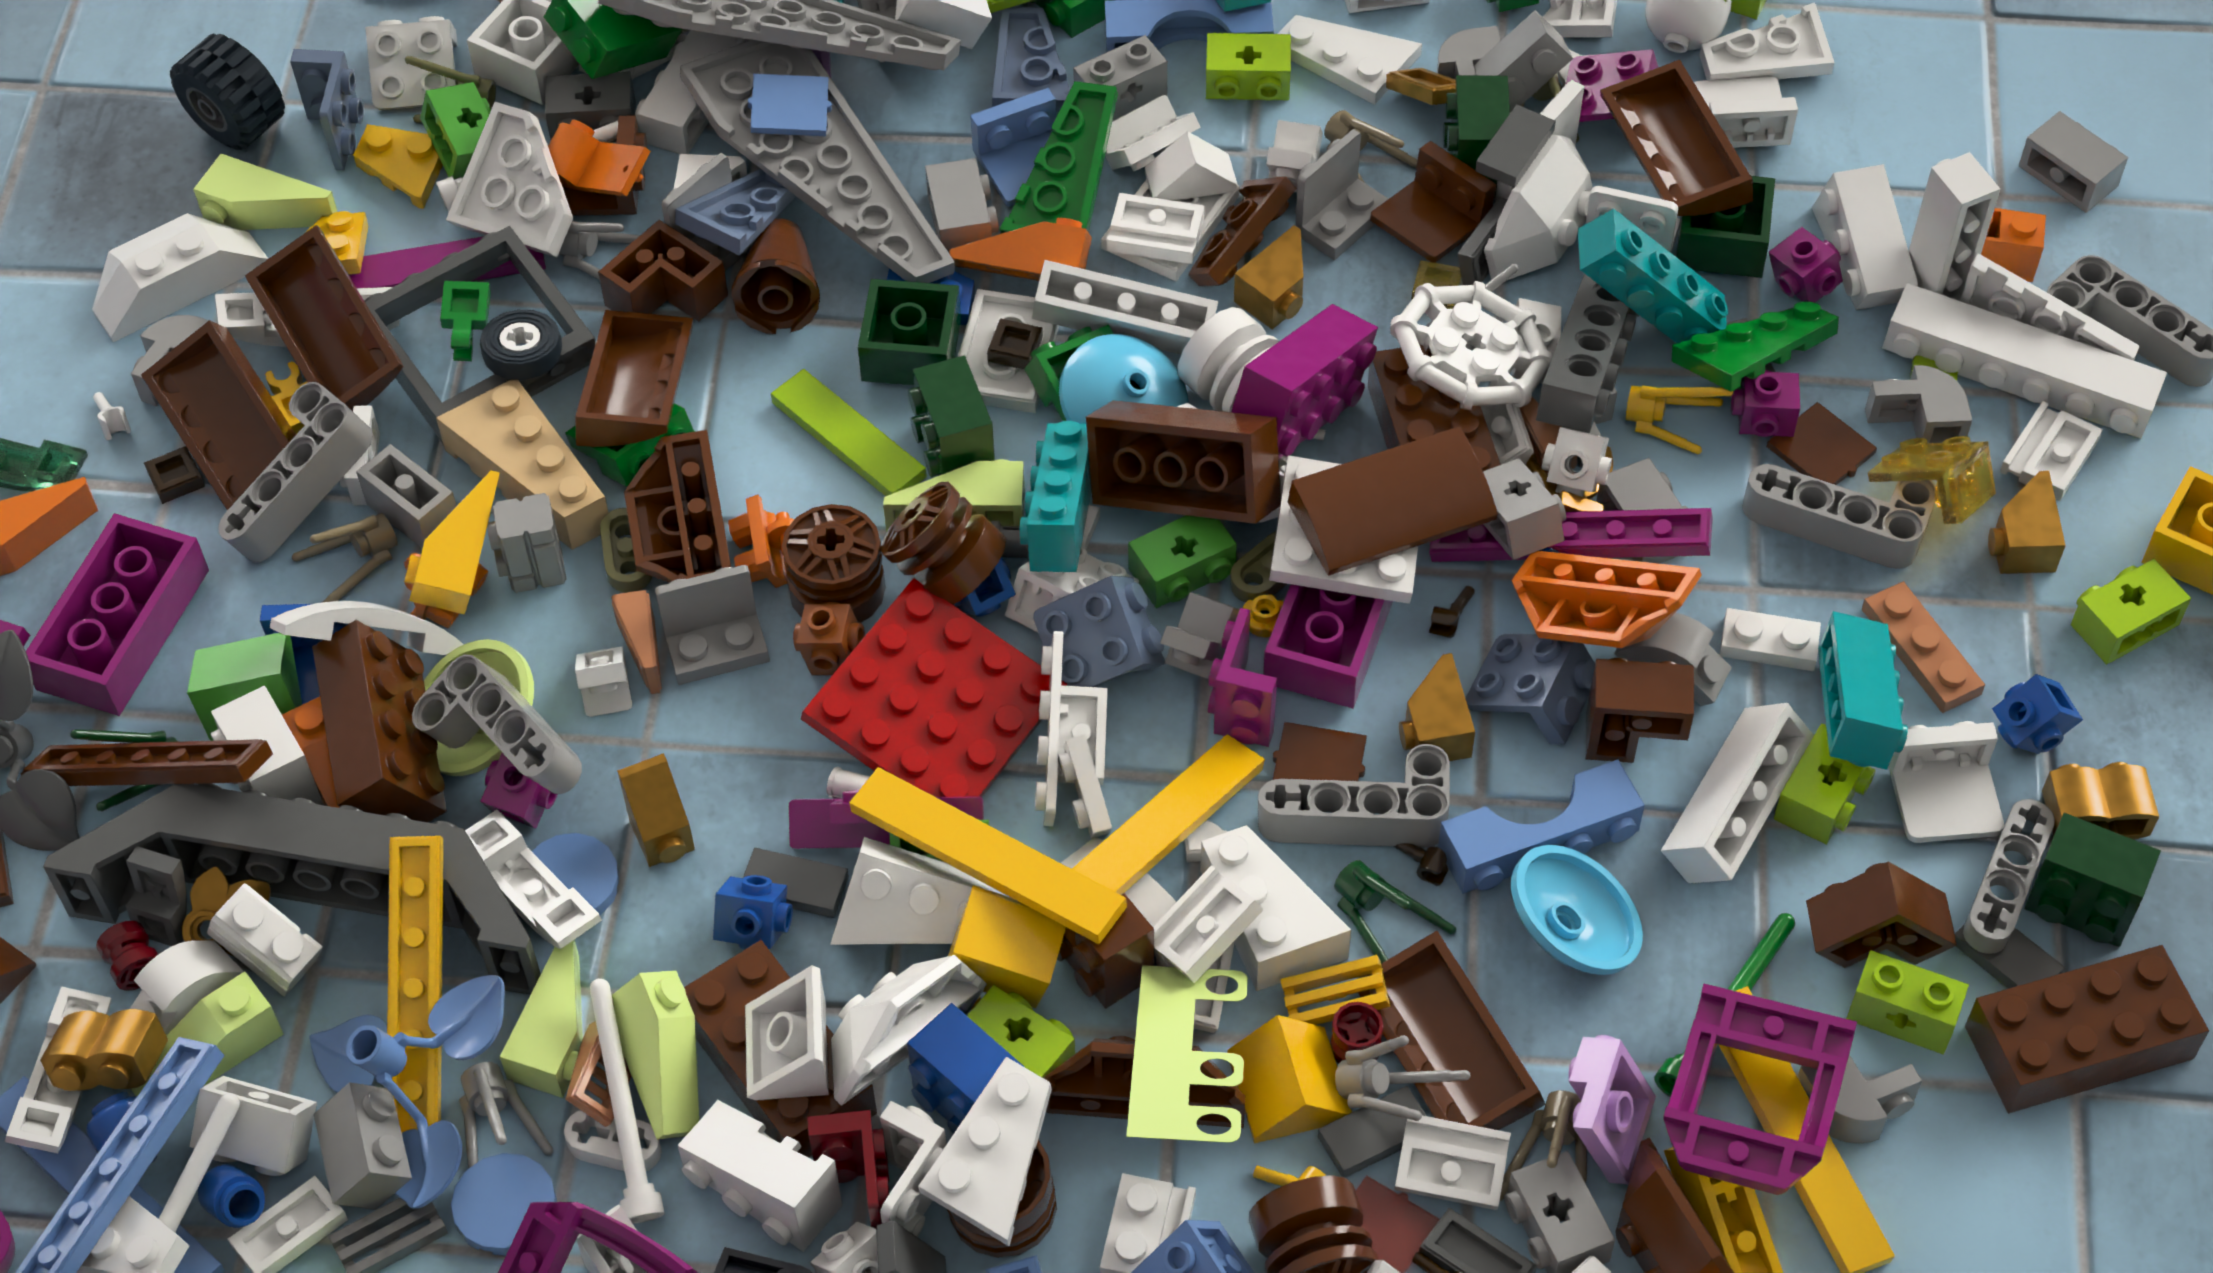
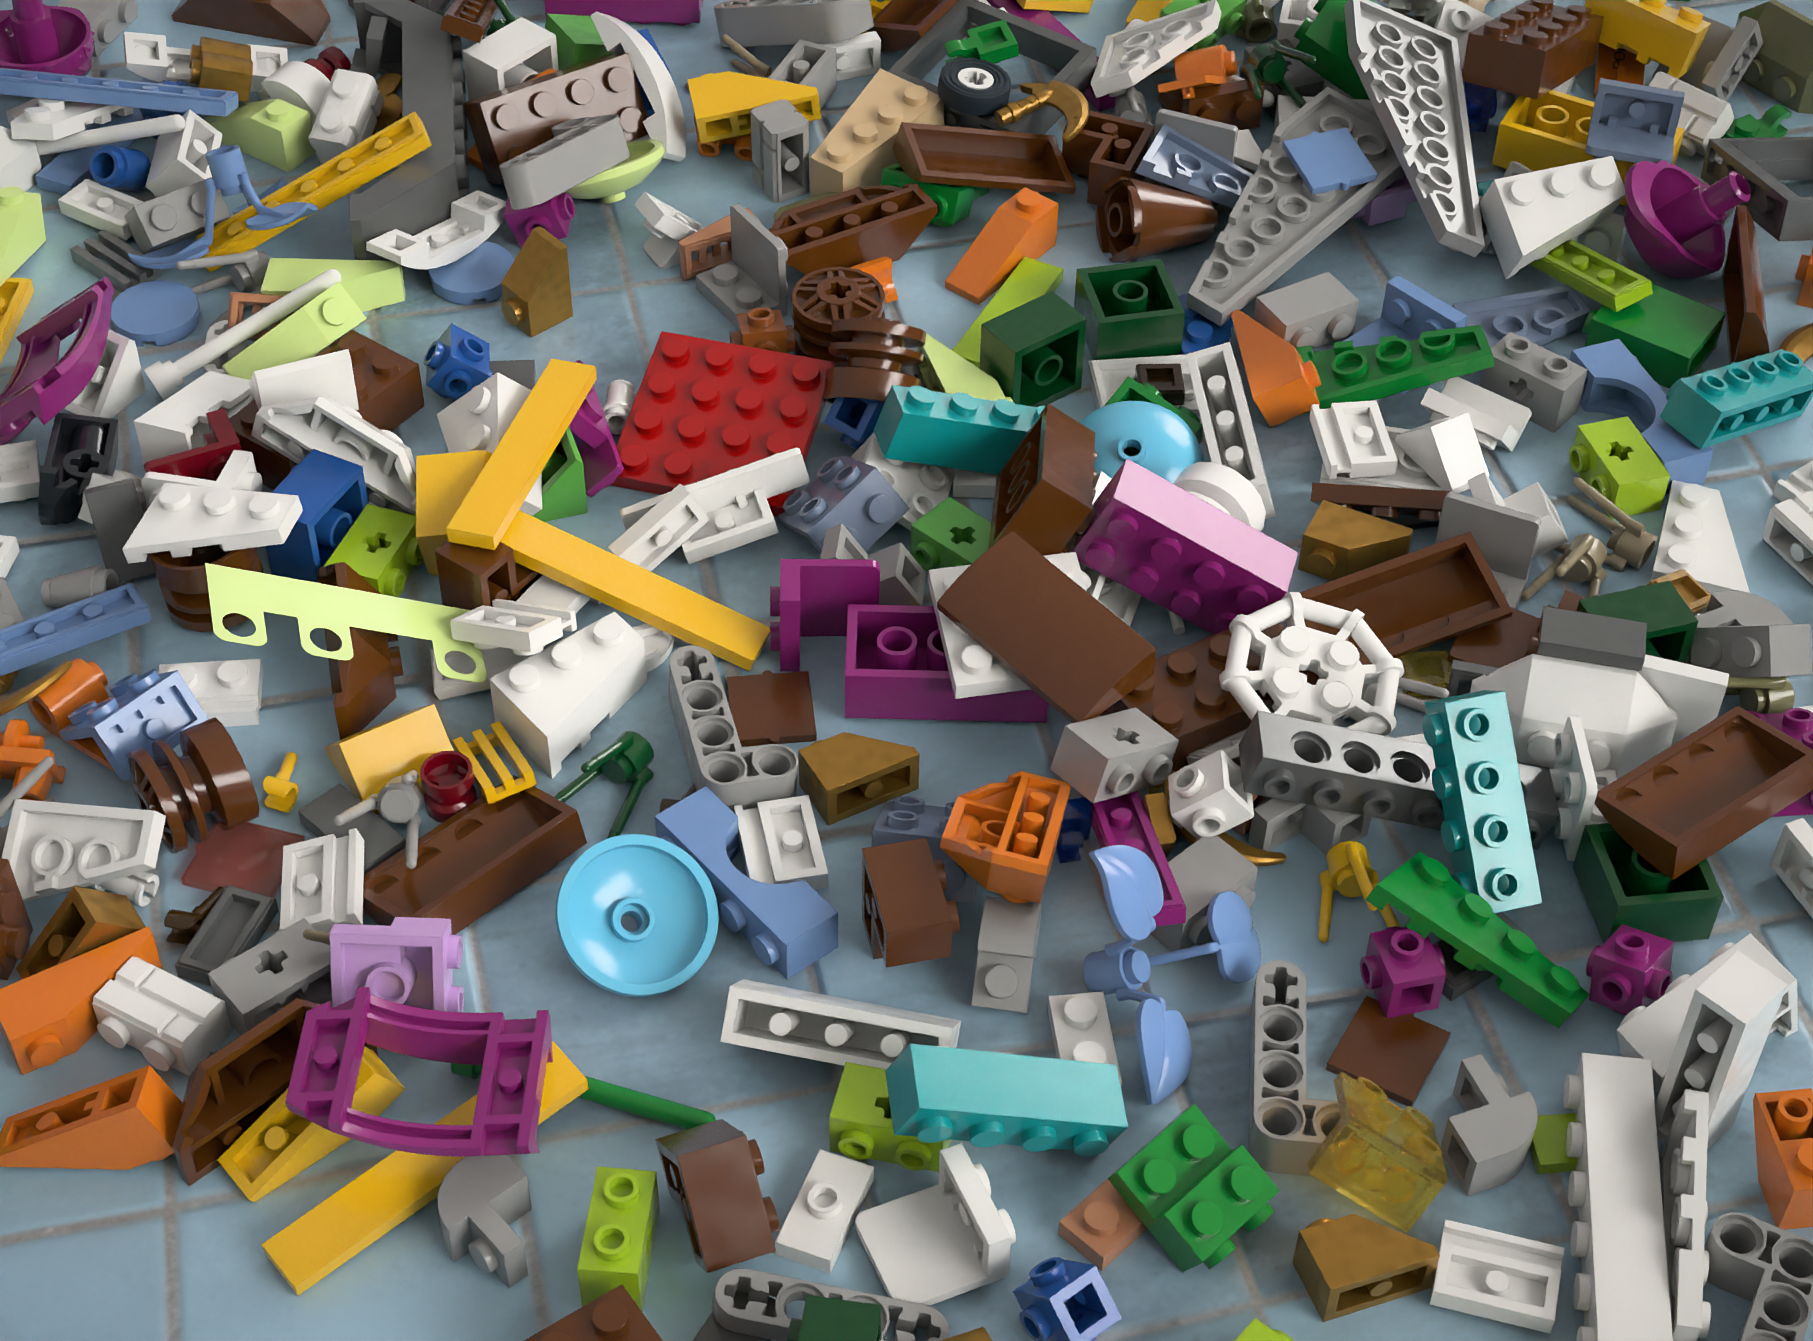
camera: 70 degrees right, 10 degrees down
dark brown hand [1429,586,1475,638] -> none
none -> white plate [734,795,829,889]
none -> white plate [775,1149,874,1273]
none -> orange slope [945,187,1059,305]
none -> pearl gold piece [994,80,1089,142]
none -> medium blue plant [1083,845,1261,1105]
none -> green plate [1107,1104,1280,1272]
none -> dark green plant [1243,40,1317,108]
none -> reddish brown slope [1299,532,1513,665]
none -> dark tan plant [1554,477,1658,572]

